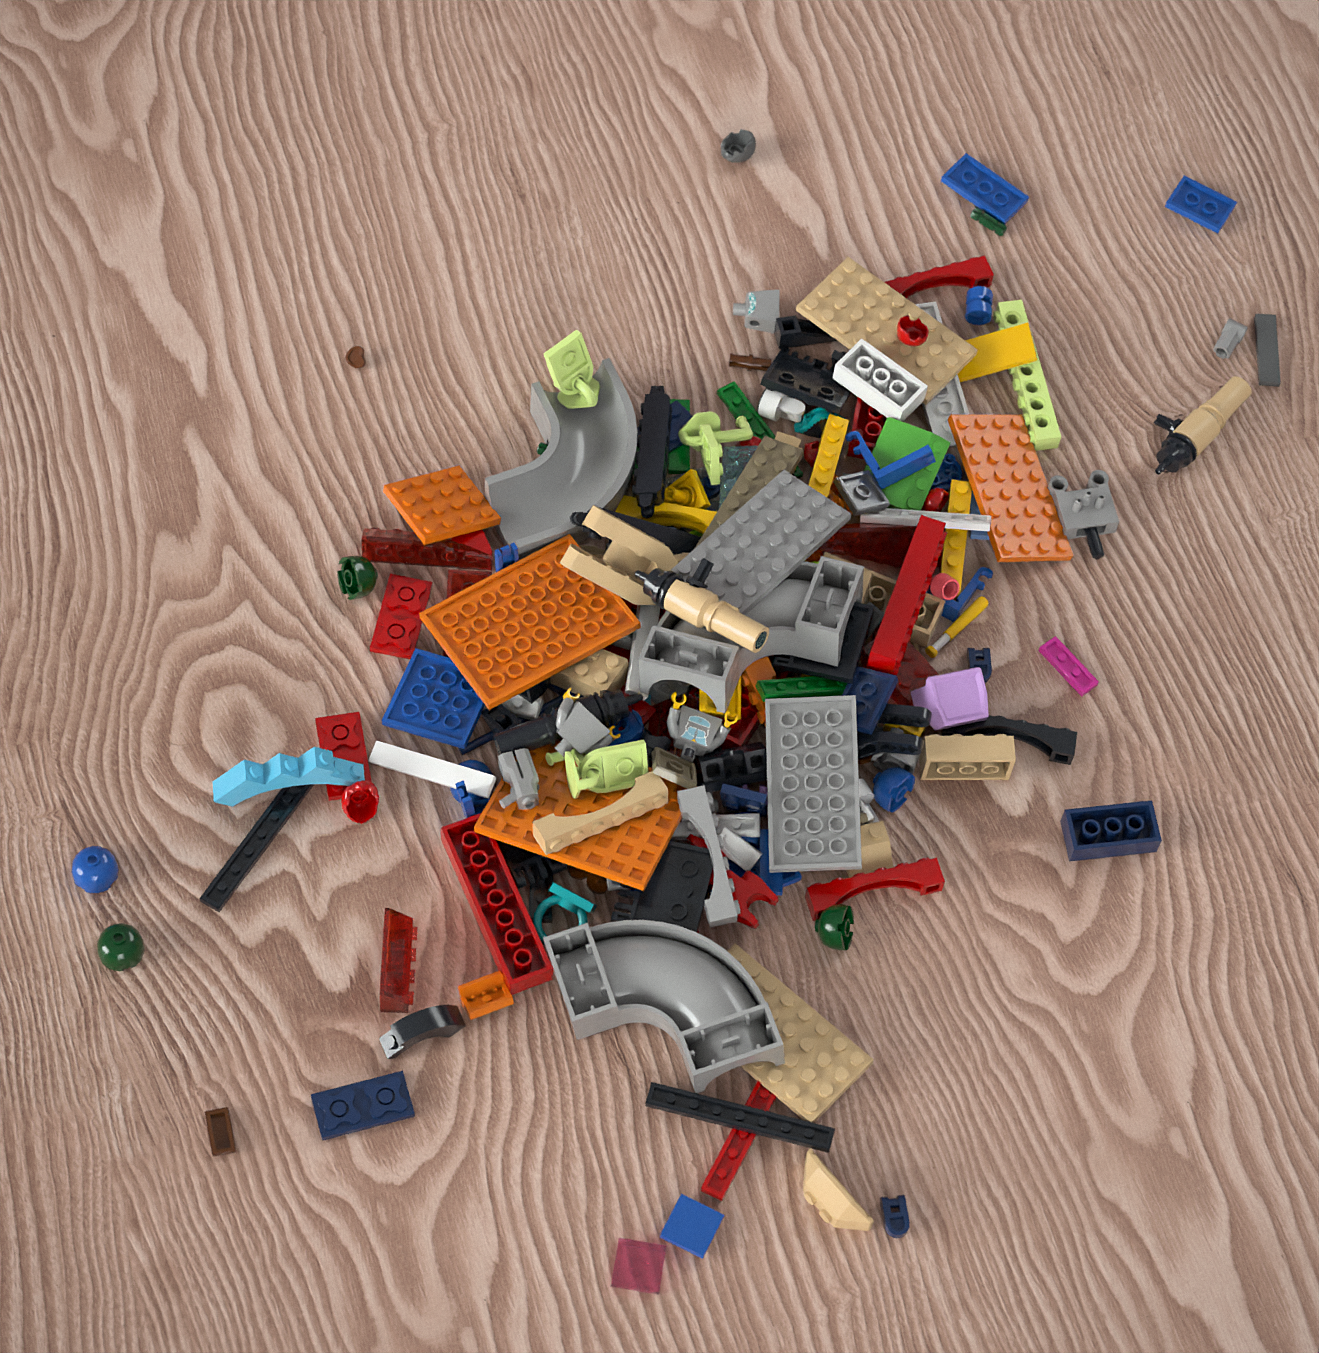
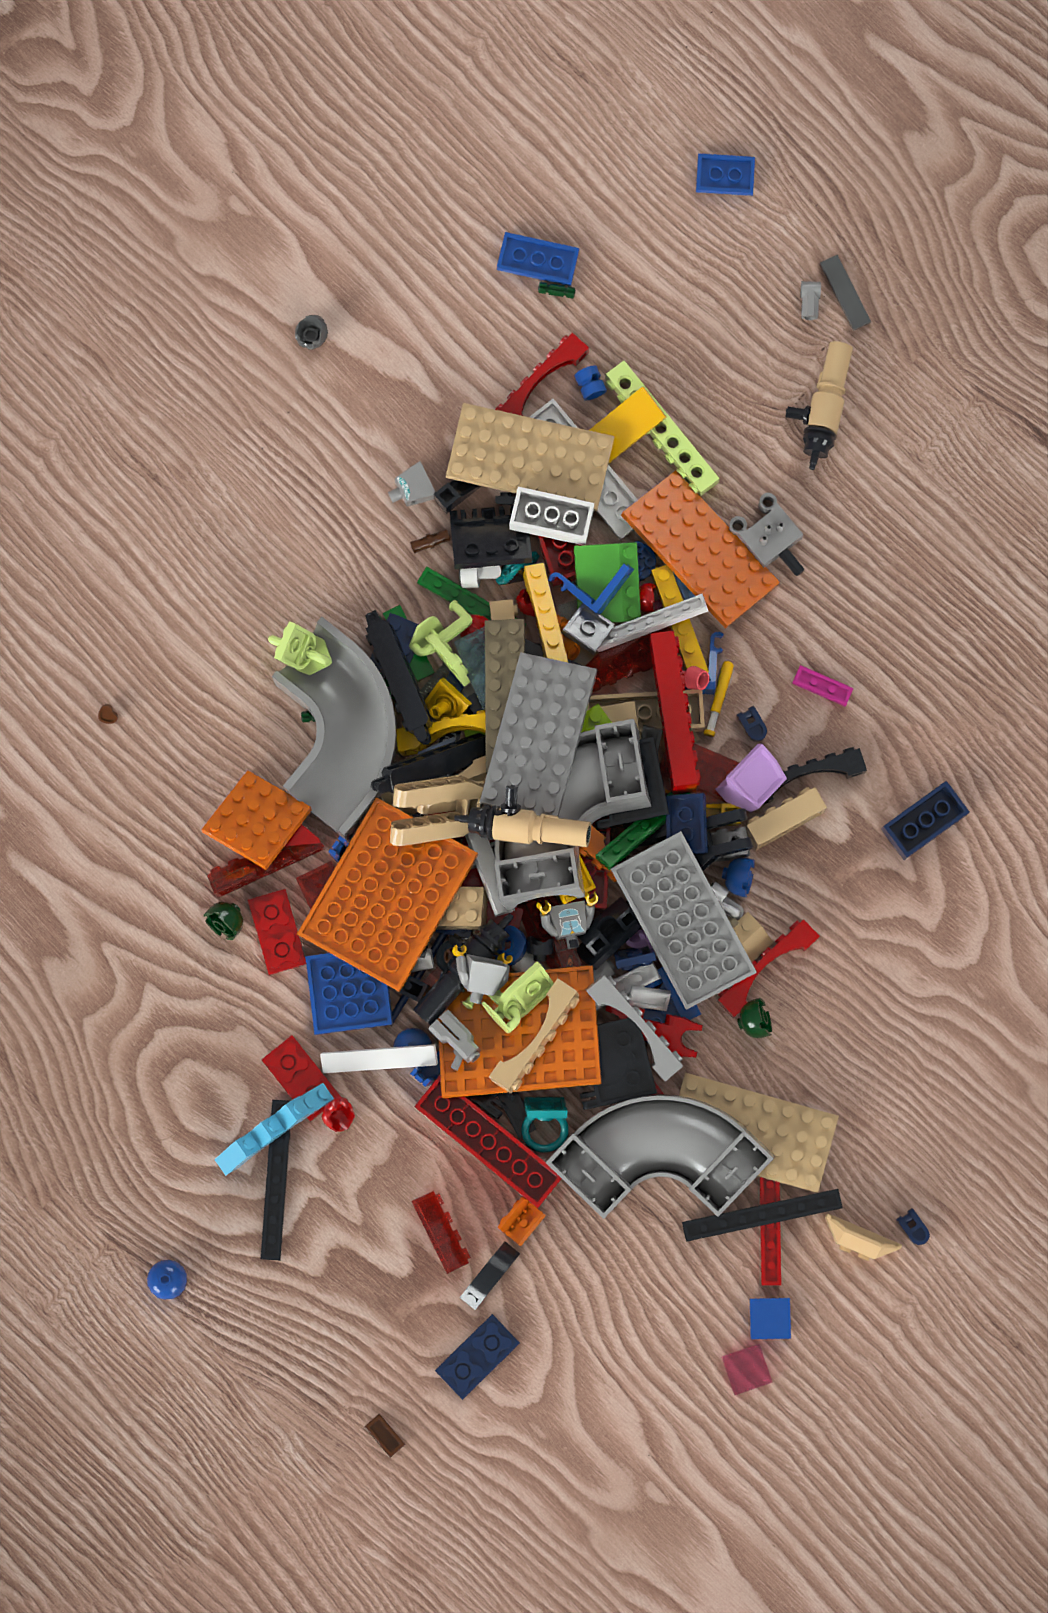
camera: 20 degrees left, 20 degrees up
dark green cylinder [97,923,145,971] -> none
dark tan tile [652,747,697,789] -> none
red hair [897,315,929,346] -> none

